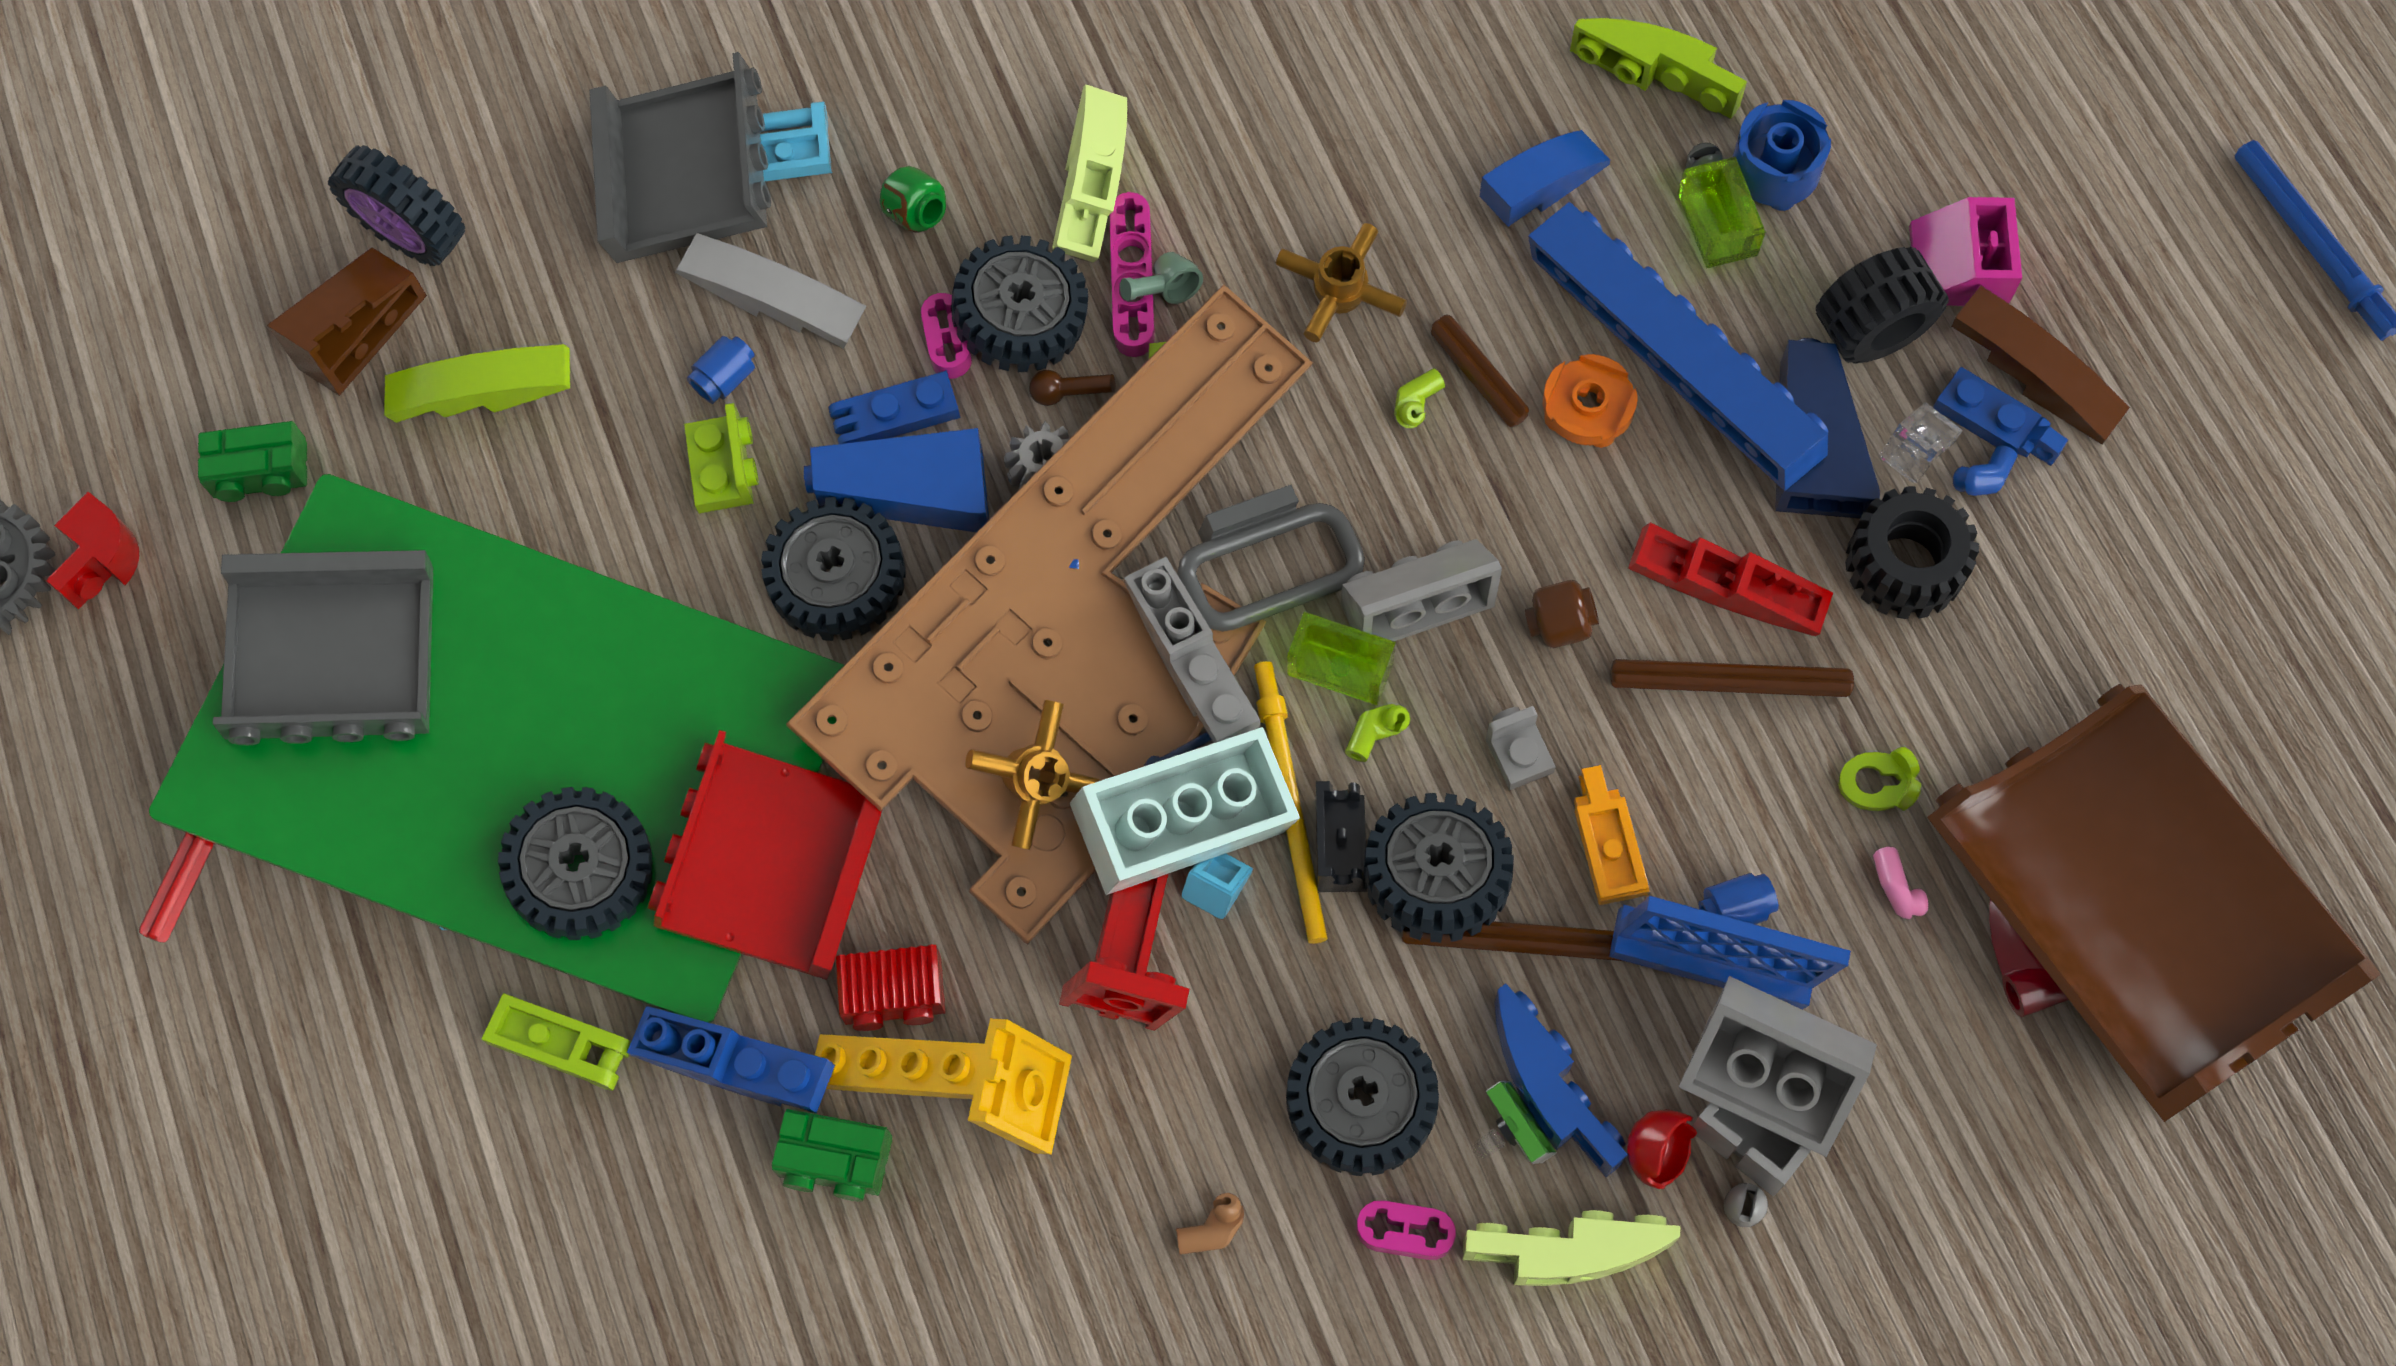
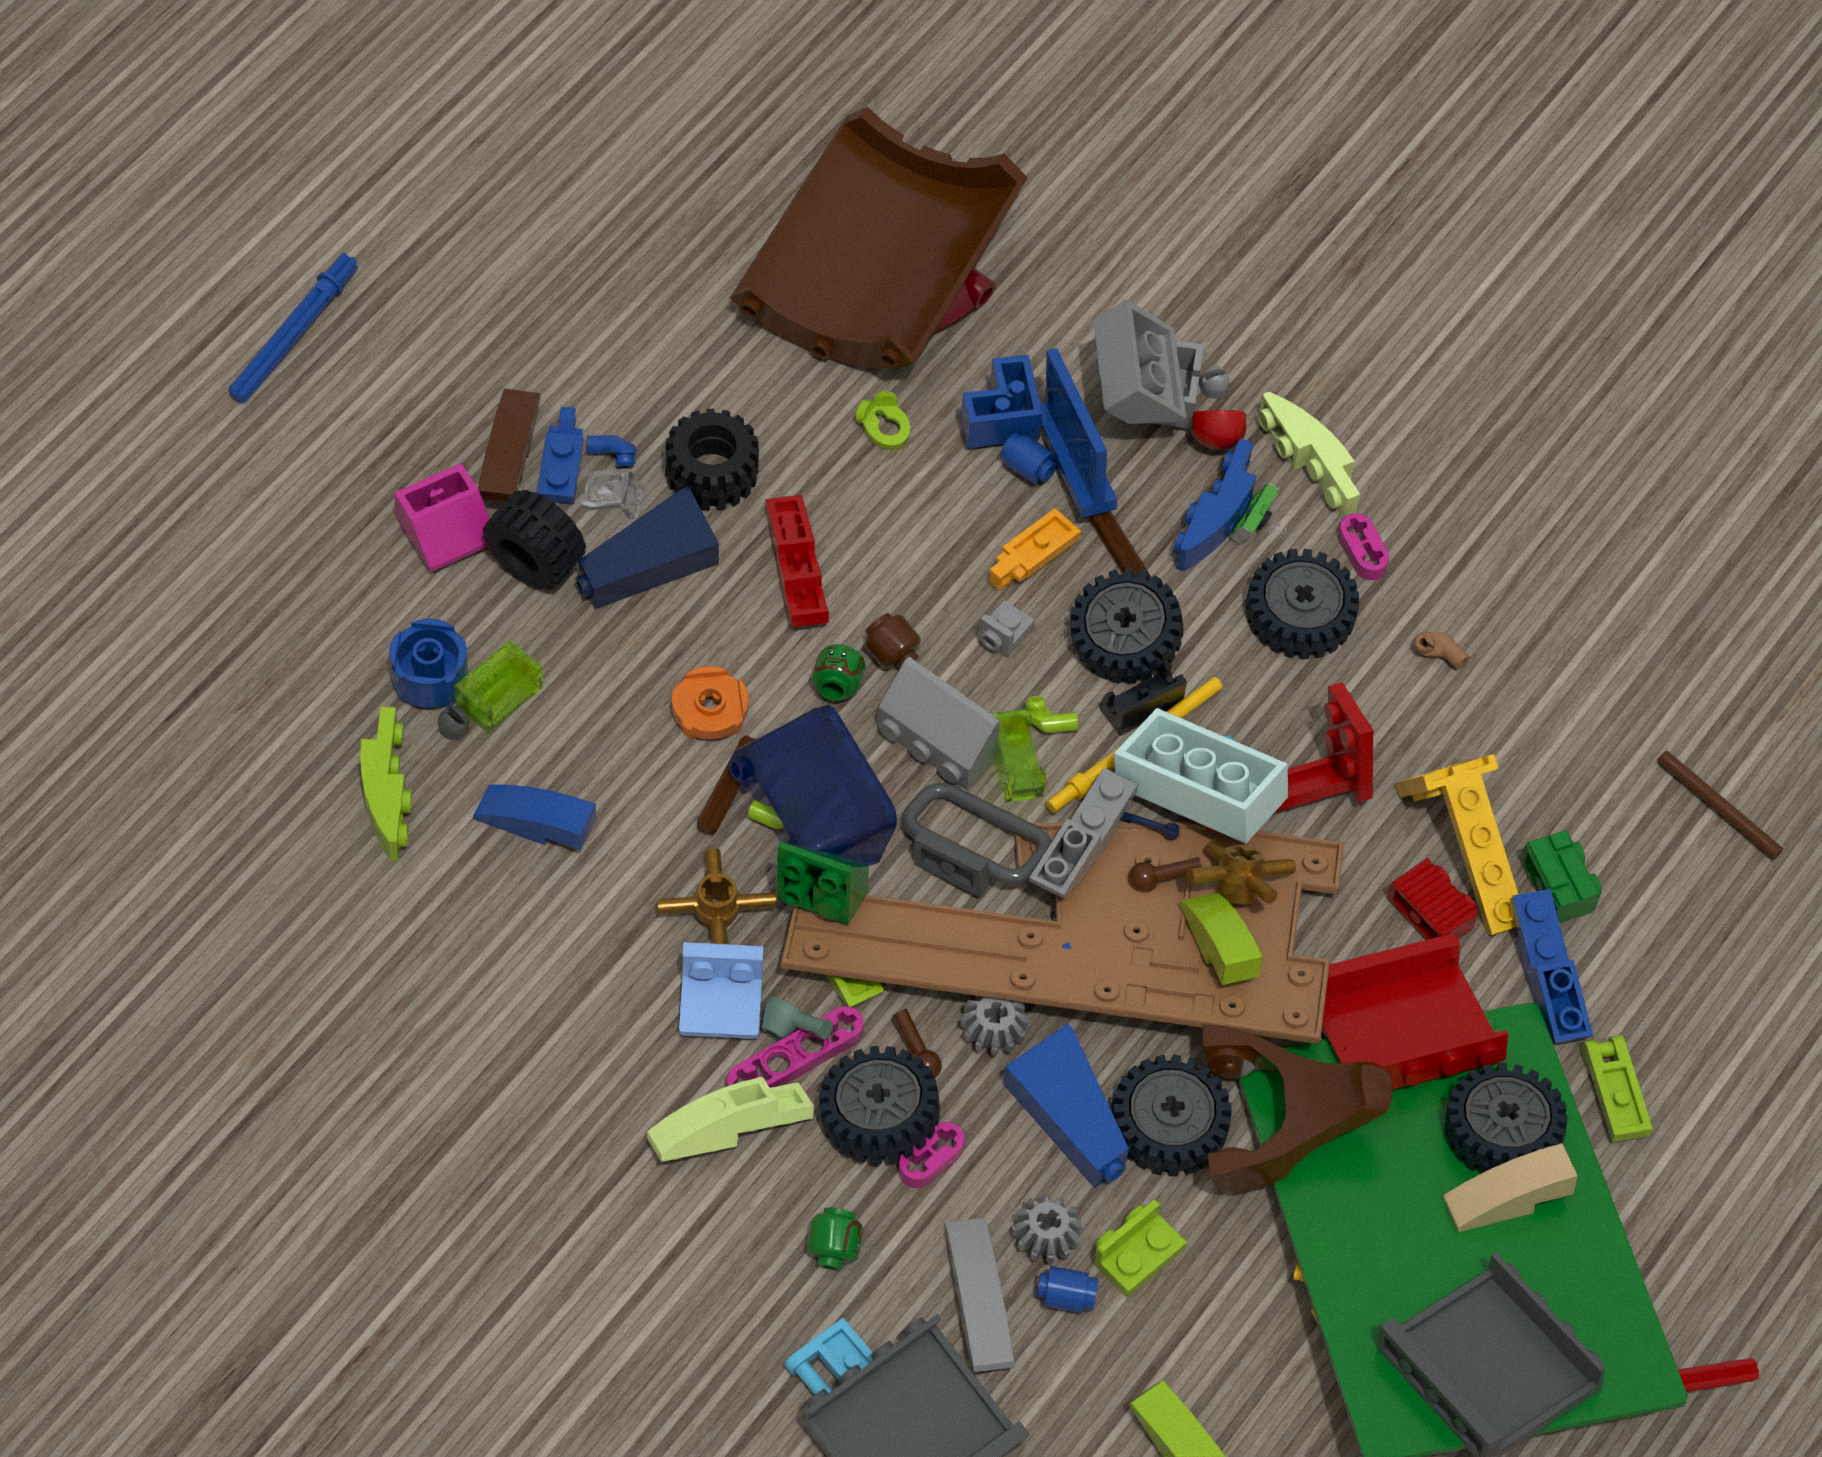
camera: 130 degrees left, 10 degrees down
blue hinge [828,370,961,444] -> none
blue brick [1528,201,1828,491] -> none
reddish brown axle [1610,659,1854,697] -> none
bright pink arm [1873,847,1928,919] -> none
none -> light blue bracket [679,942,763,1039]
none -> clear blue windscreen [728,705,897,866]
none -> green slope [777,842,869,925]
none -> green head [812,644,866,701]
none -> blue brick [961,355,1042,448]
none -> light grey gear [1013,1192,1083,1266]
none -> reddish brown bar [1128,857,1202,892]
none -> lime slope [1180,892,1263,985]
none -> reddish brown animal [1203,1024,1393,1192]
none -> tan slope [1443,1143,1578,1233]

